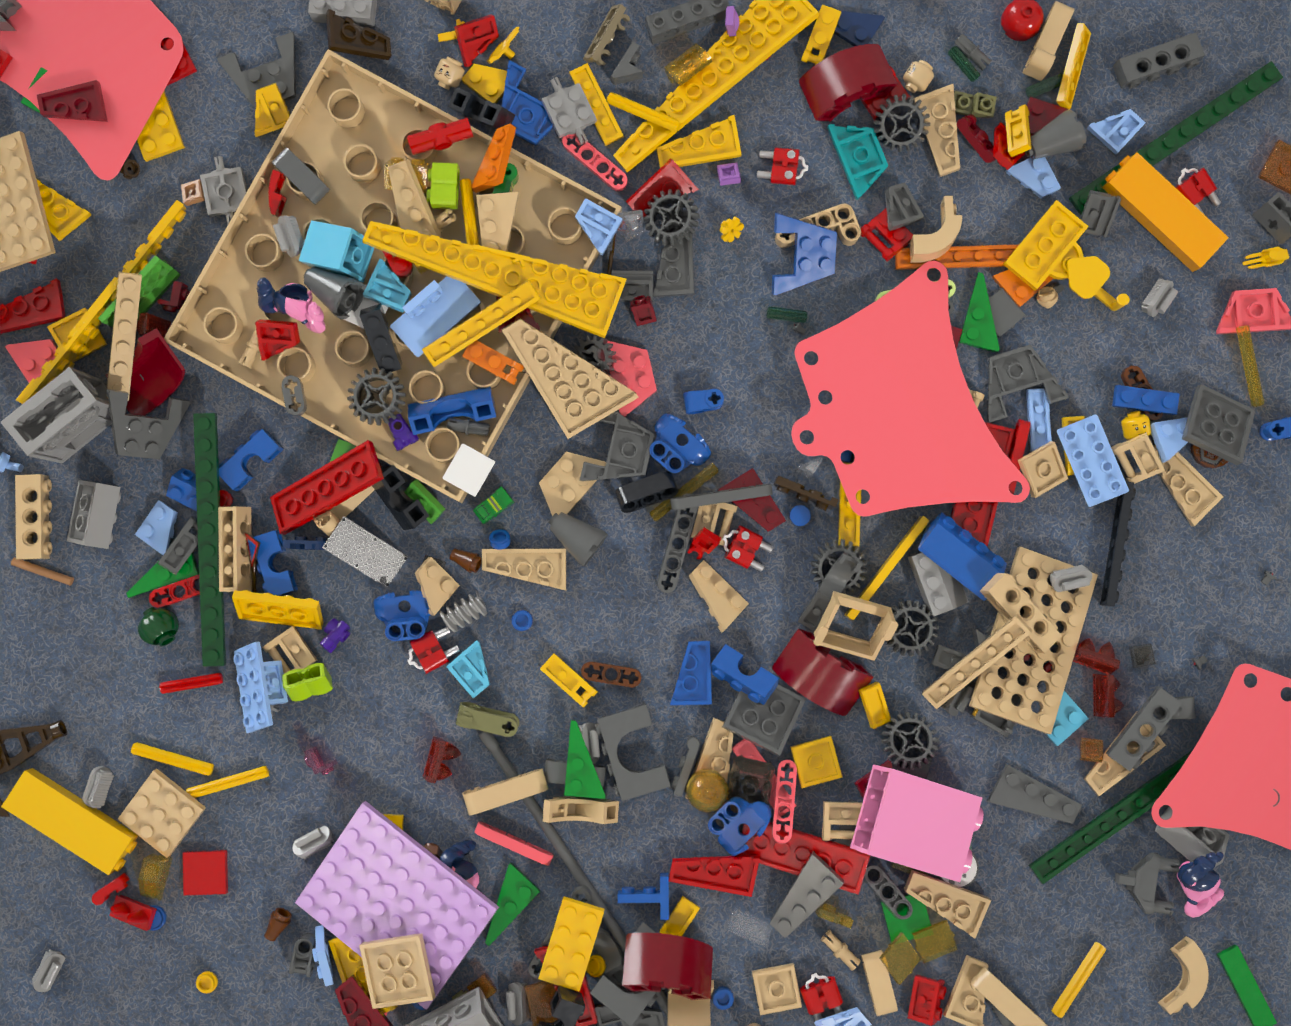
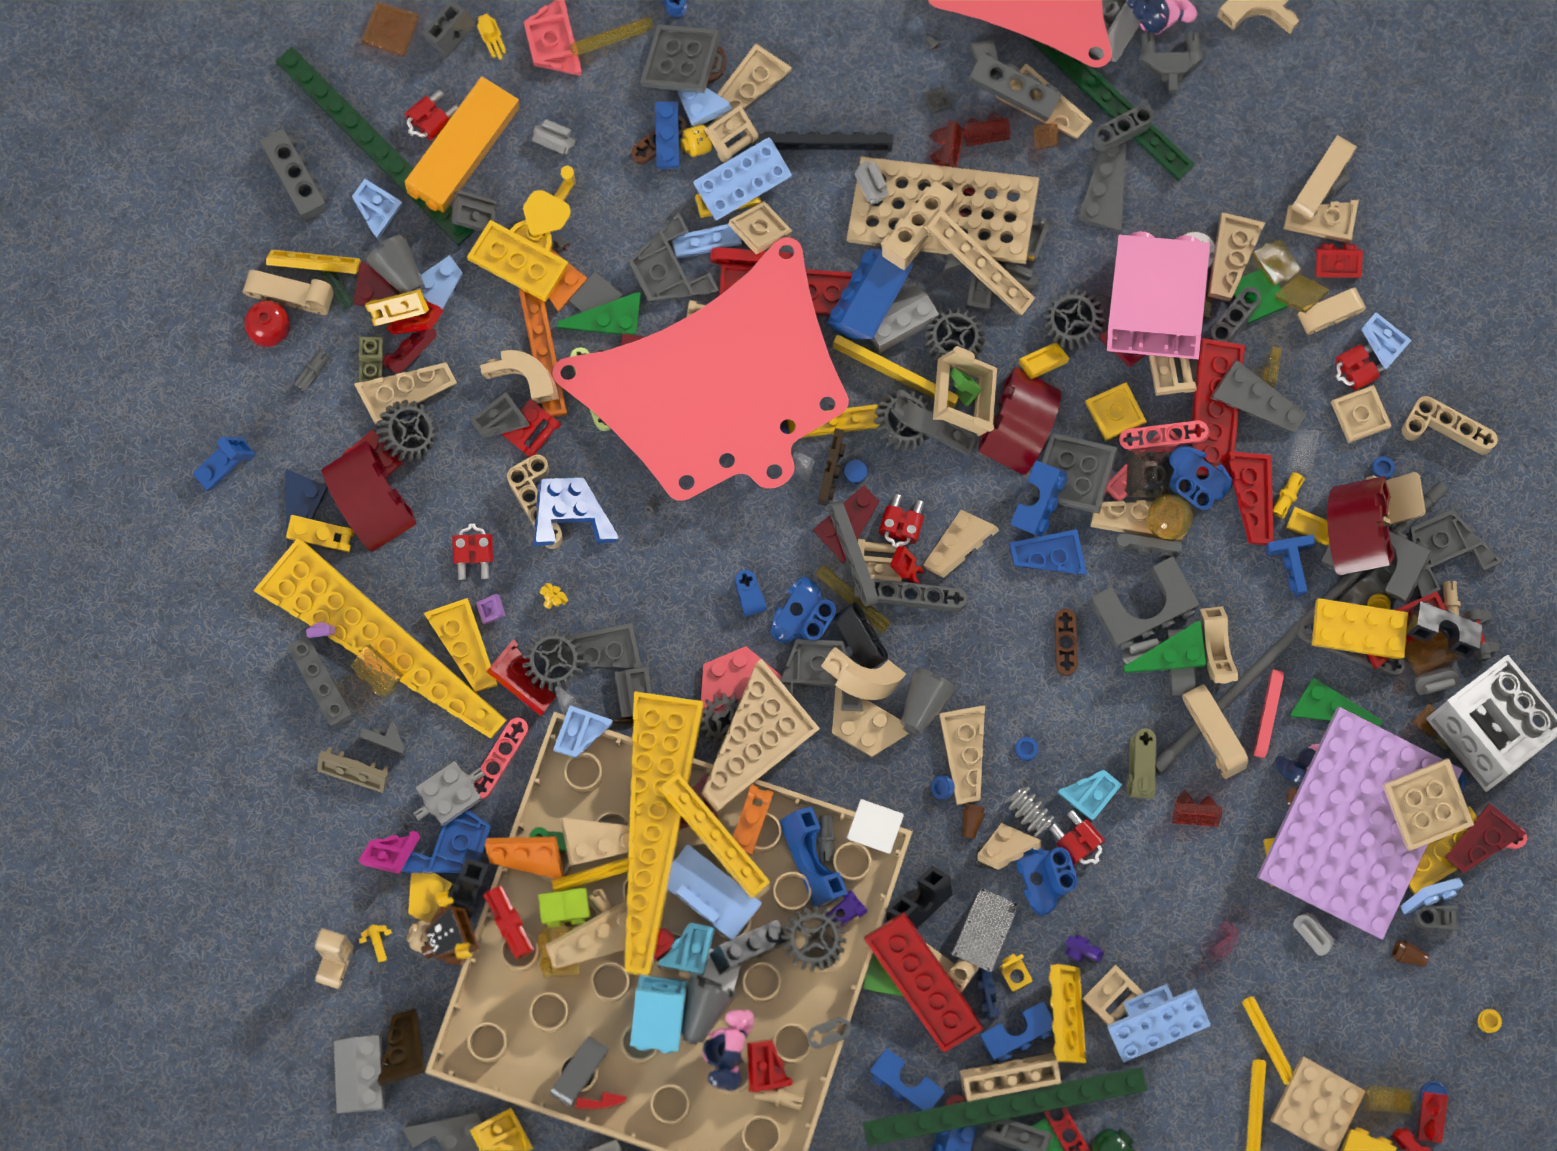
camera: 100 degrees left, 10 degrees down
red axle [159,673,223,694] -> none
red tile [183,850,228,896] -> none
piece [245,532,260,593] -> none
light grey piece [273,215,304,257] -> none
lime brick [282,663,333,701] -> none
bright green plate [405,479,445,524] -> none
red wing [454,14,499,67] -> none
green leg [473,486,515,524] -> none
yellow piece [487,27,520,64] -> none
yellow plate [540,653,598,708] -> none
yellow tile [569,63,624,146] -> none
yellow axle [607,92,681,132] -> none
dark red bracket [630,295,657,326] -> none
clear green axle [767,307,808,323] -> none
tan pin [821,930,861,971] -> none
teal wing [827,124,888,200] -> none
tan head [903,60,934,93] -> none
clear green axle [948,46,980,82] -> none
tan plate [1036,287,1058,309] -> none
medium azure wing [1045,691,1089,746] -> none
yellow axle [1052,942,1106,1018] -> none
none -> dark pink wing [359,831,420,874]
none -> torso [421,890,480,965]
none -> tan arch [821,647,906,700]
none -> bright green bracket [949,367,982,406]
none -> yellow bracket [999,954,1032,992]
none -> dark grey beam [1092,105,1154,152]
none -> yellow pin [1273,472,1305,519]

